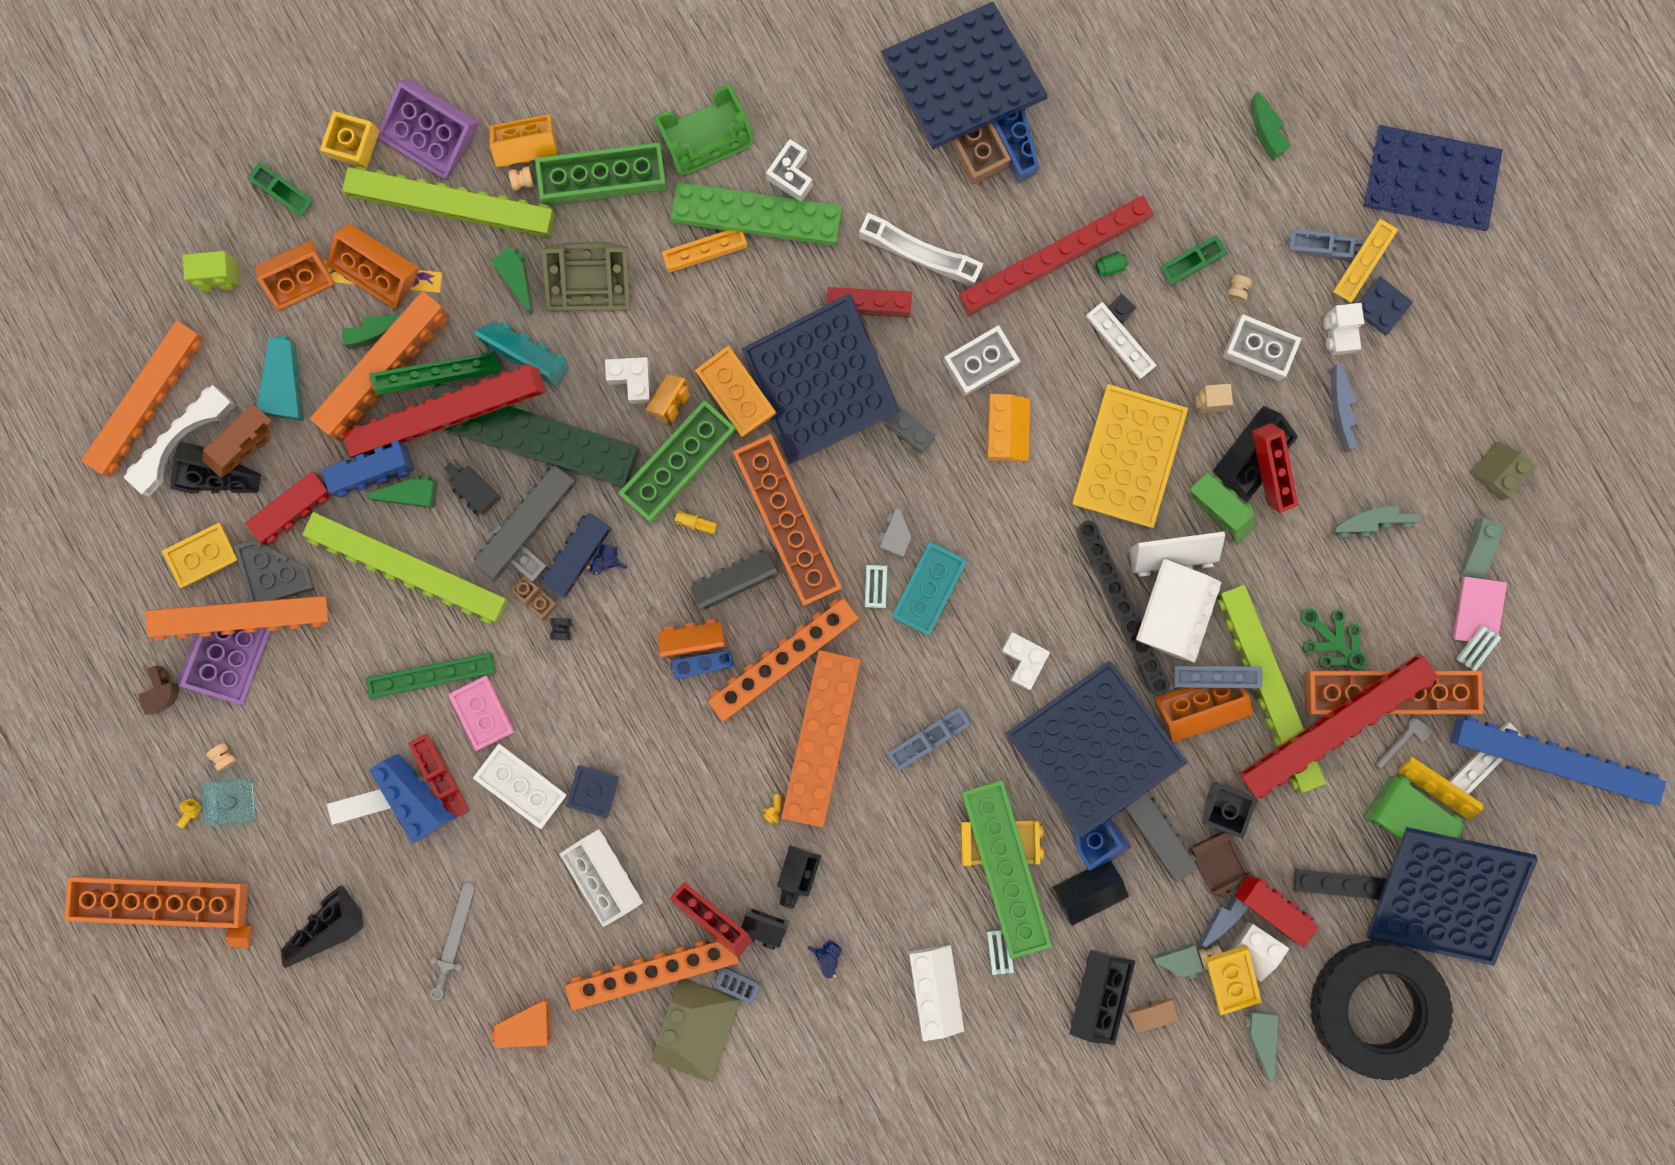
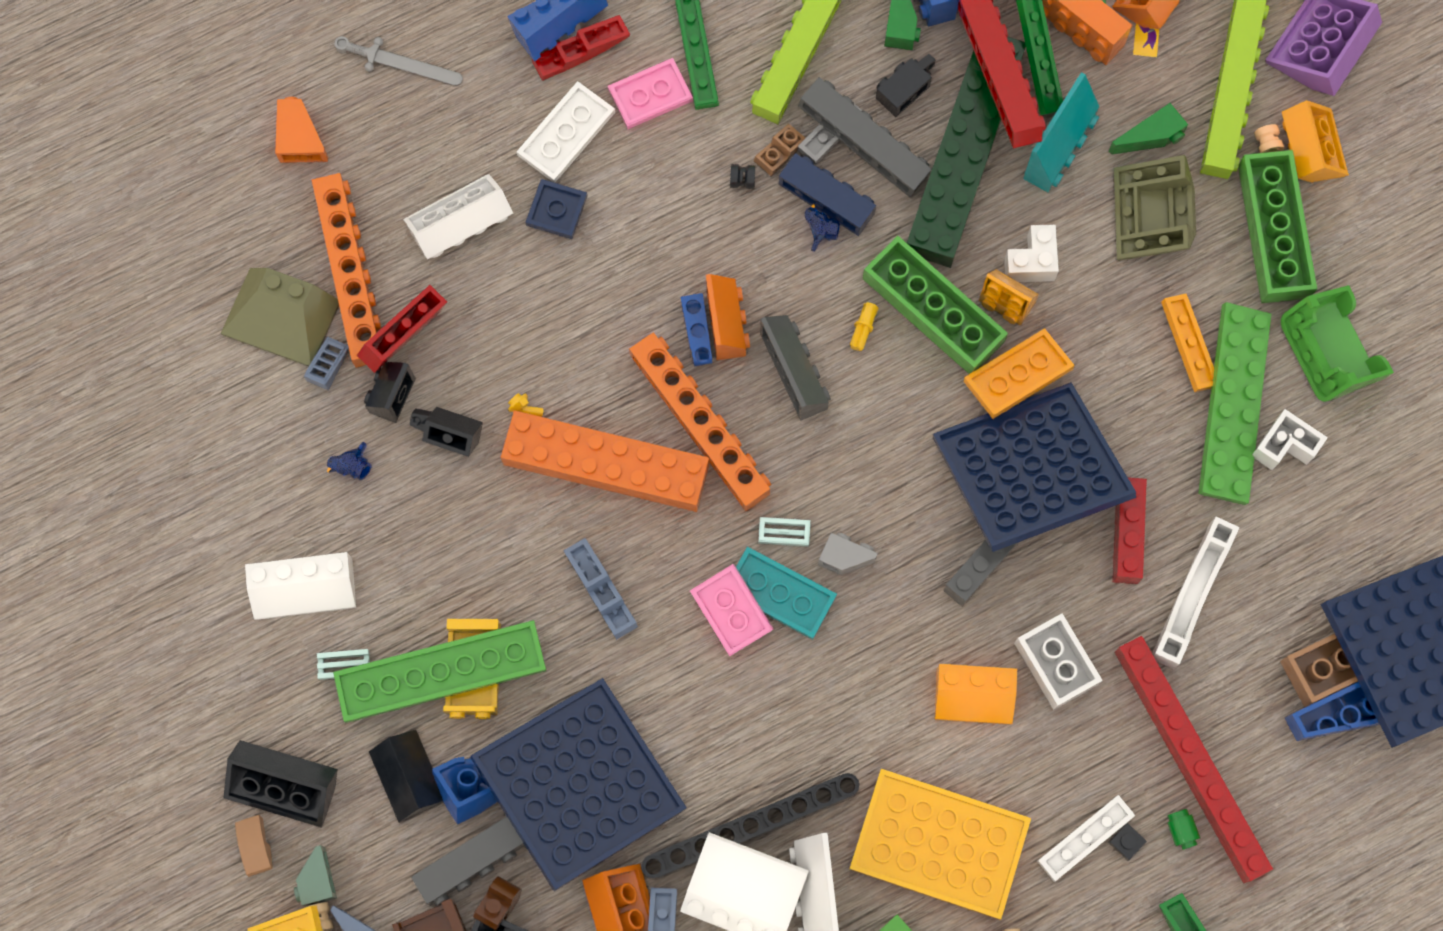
camera: 95 degrees right, 10 degrees down
orange brick [733,434,842,607] -> none
white brick [1000,632,1050,690] -> none
none -> reddish brown brick [473,876,522,930]
none -> bright pink tile [690,564,774,656]

